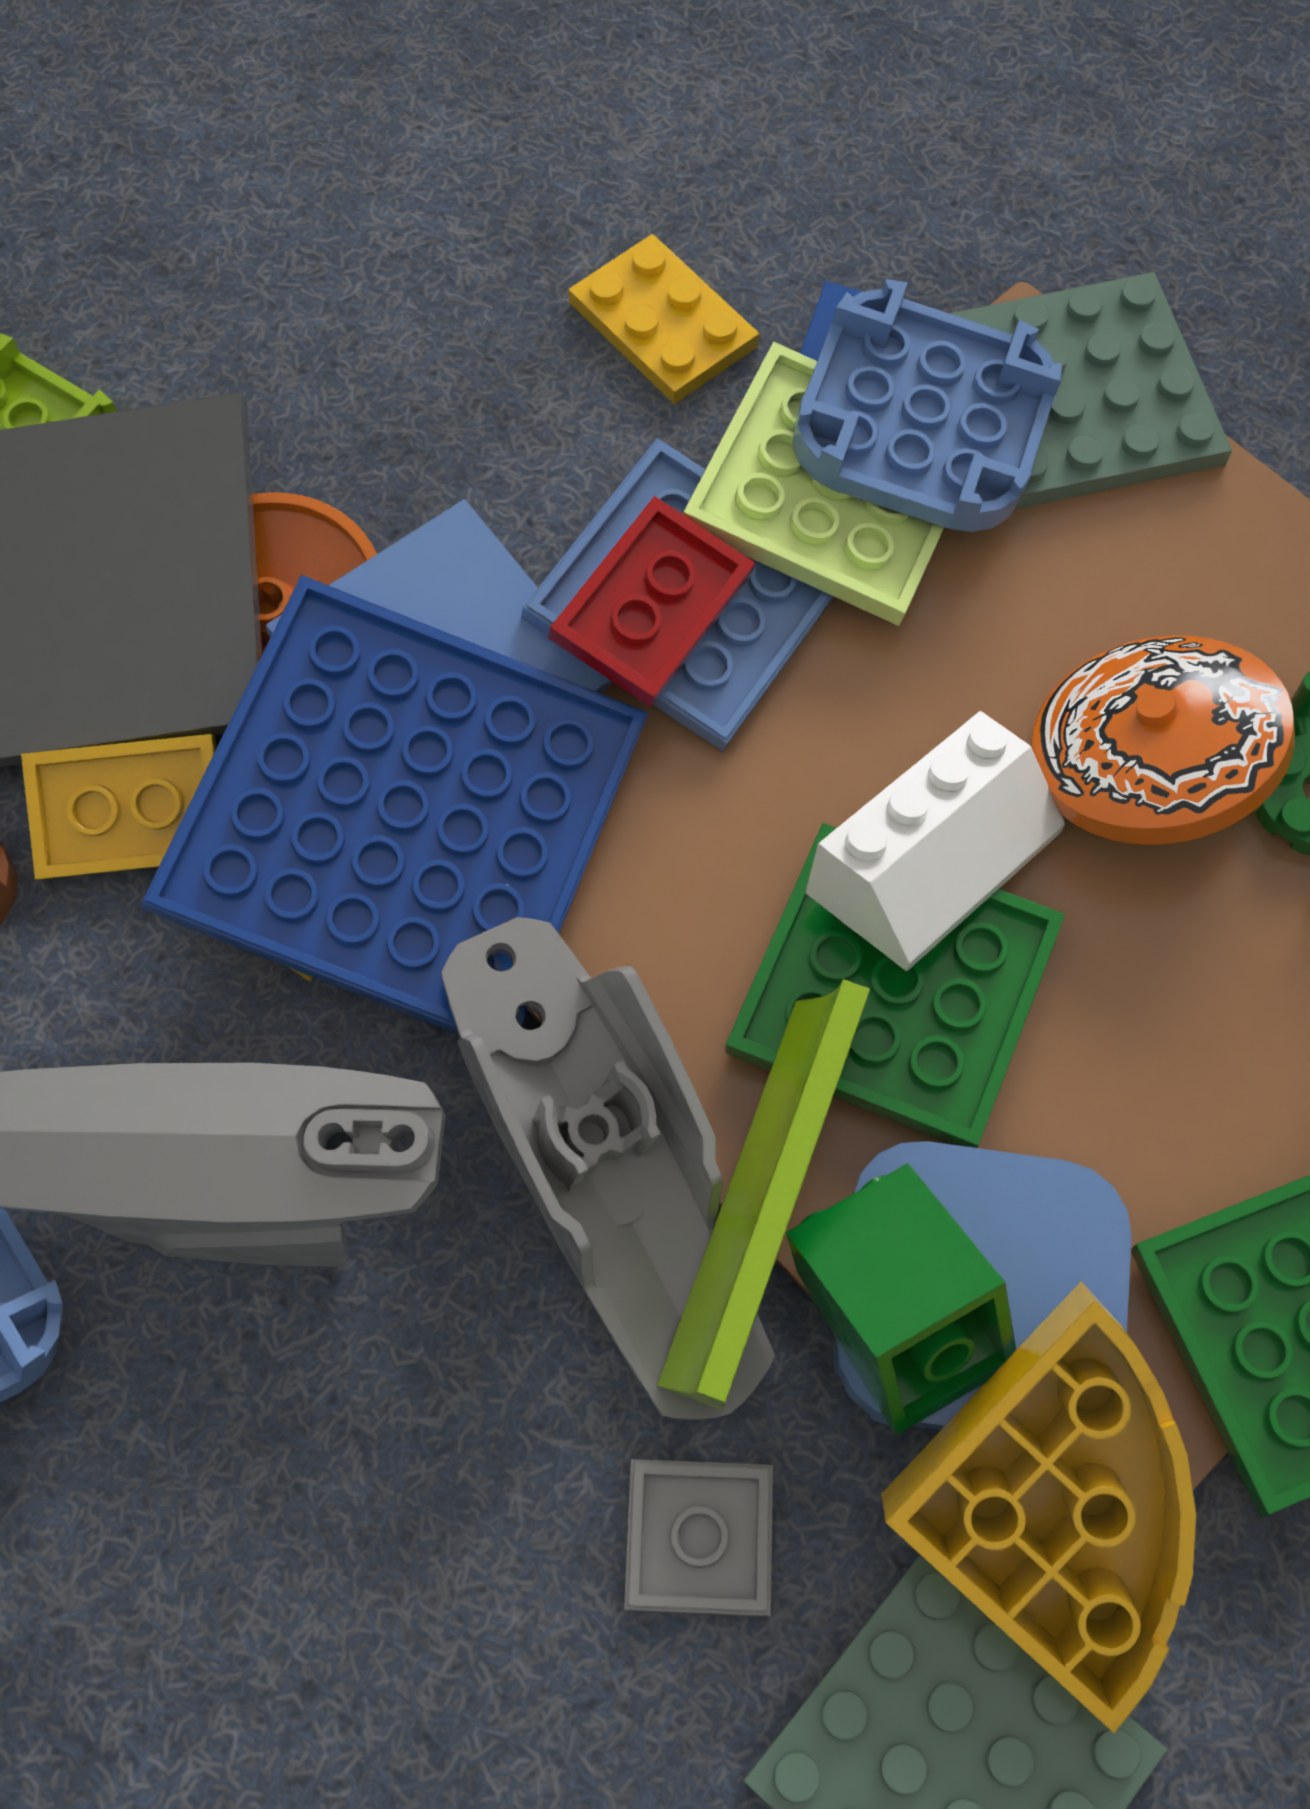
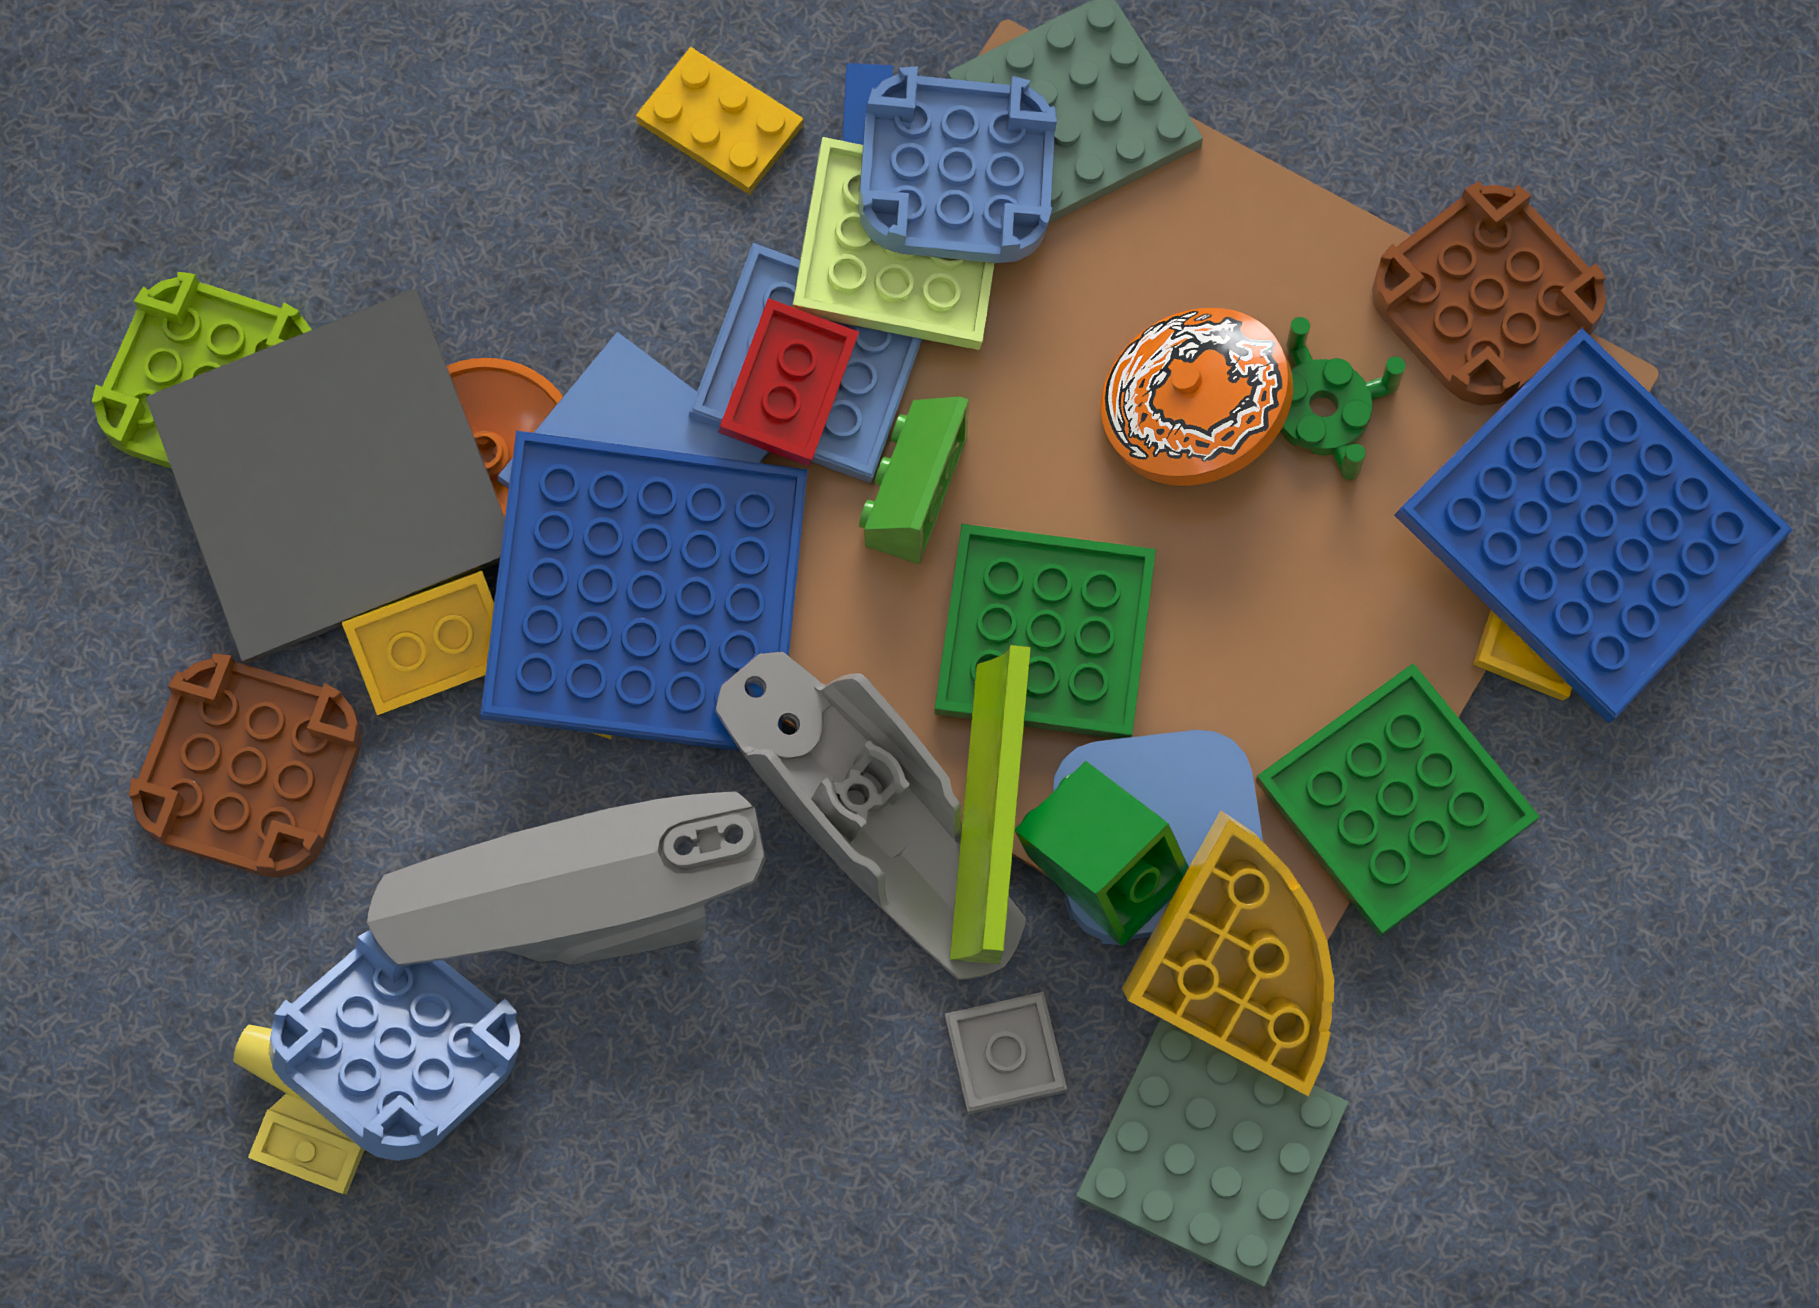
camera: 15 degrees left, 5 degrees up
white slope [805,711,1065,972] -> none
none -> bright green slope [859,396,969,564]

